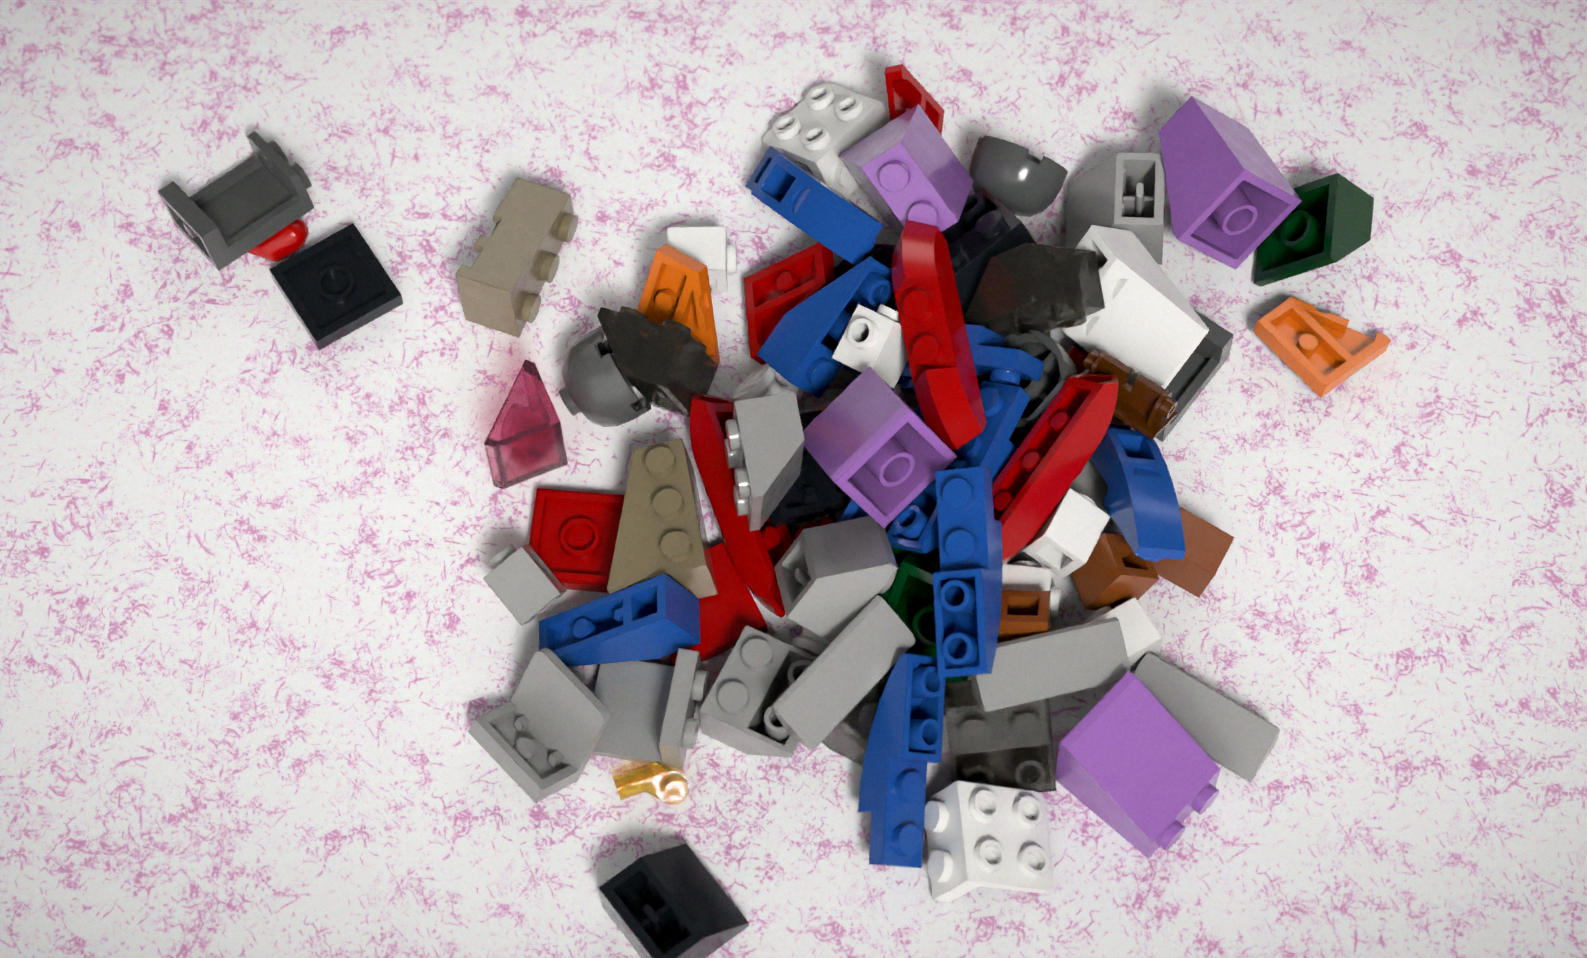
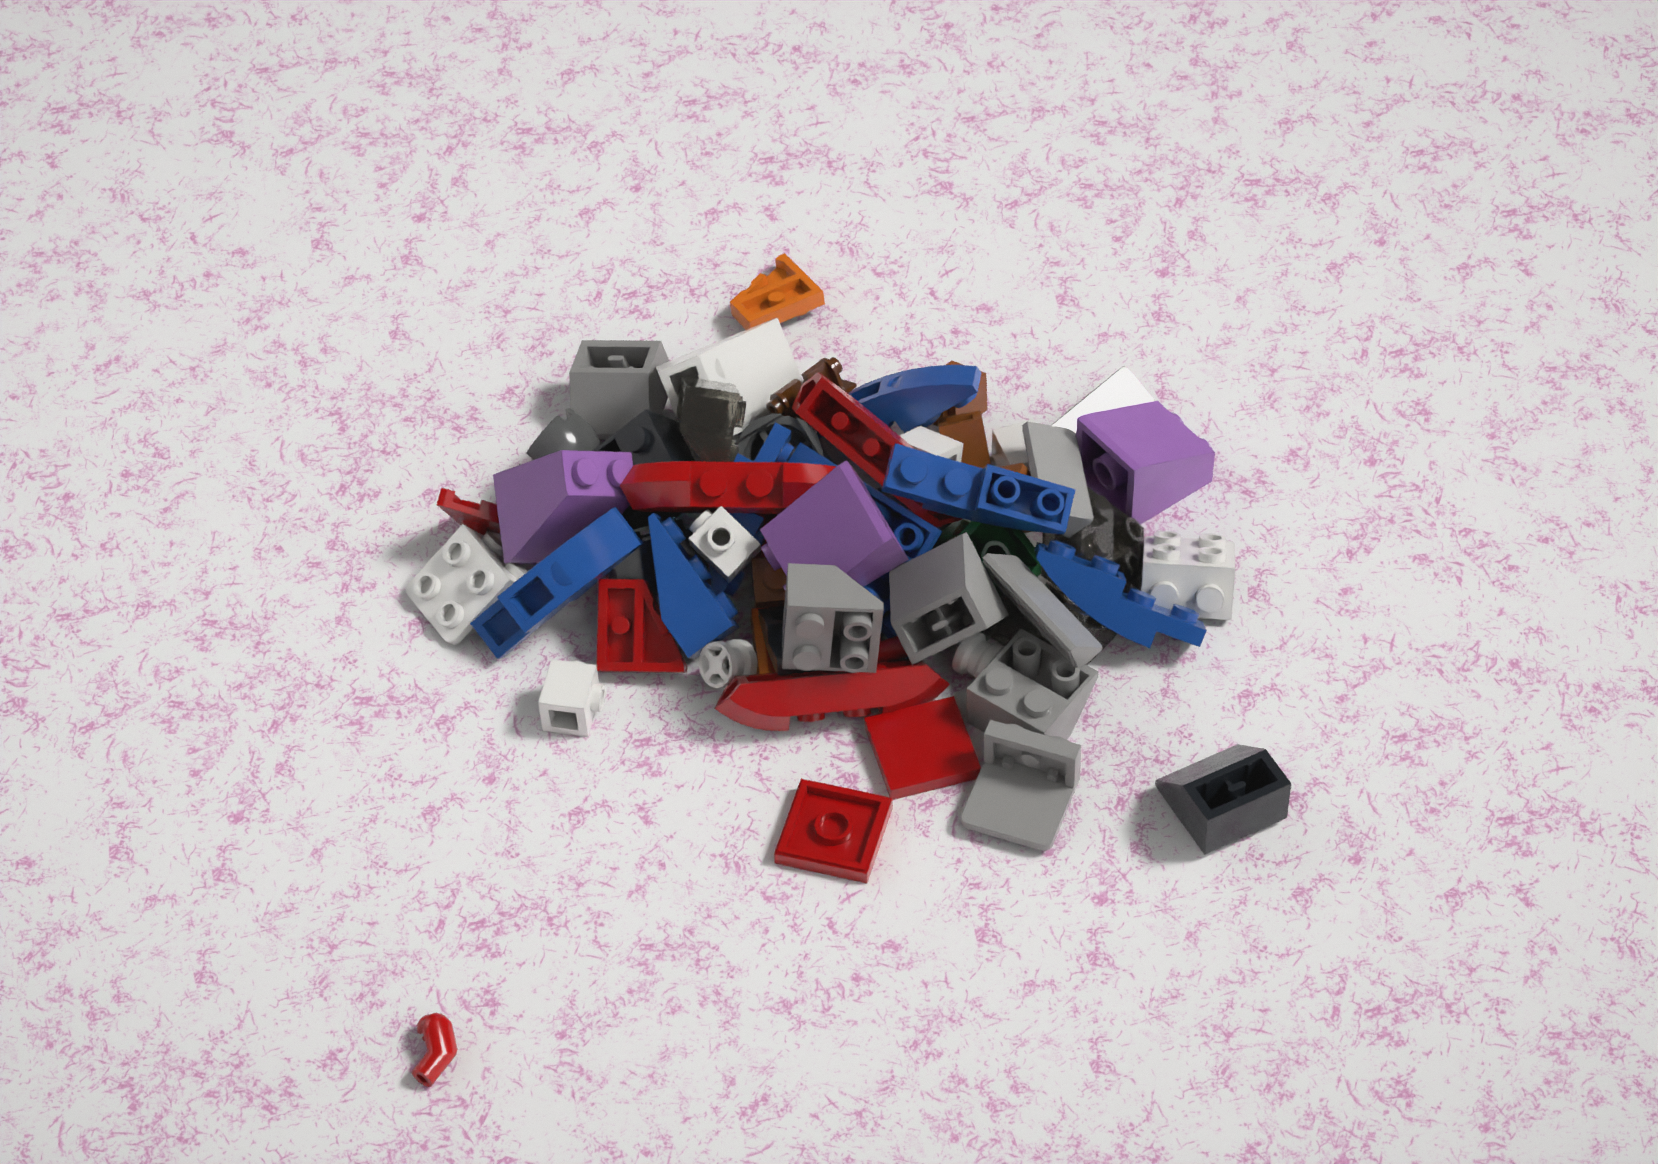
camera: 80 degrees left, 15 degrees down
dark grey panel [158,131,315,271] -> none
black plate [269,223,403,350] -> none
dark tan wedge [455,177,578,338] -> none
light grey bracket [468,648,611,803] -> none
light grey brick [483,544,567,626] -> none
clear pink slope [484,359,568,489] -> none
blue slope [539,573,701,667] -> none
dark grey cylinder [559,326,651,427] -> none
clear smoke slope [597,306,718,418] -> none
dark tan wedge [607,438,718,599] -> none
clear yellow arm [612,762,689,805] -> none
orange wing [630,244,720,374] -> none
medium lavender slope [1159,96,1302,270] -> none
dark green slope [1254,173,1374,287] -> none

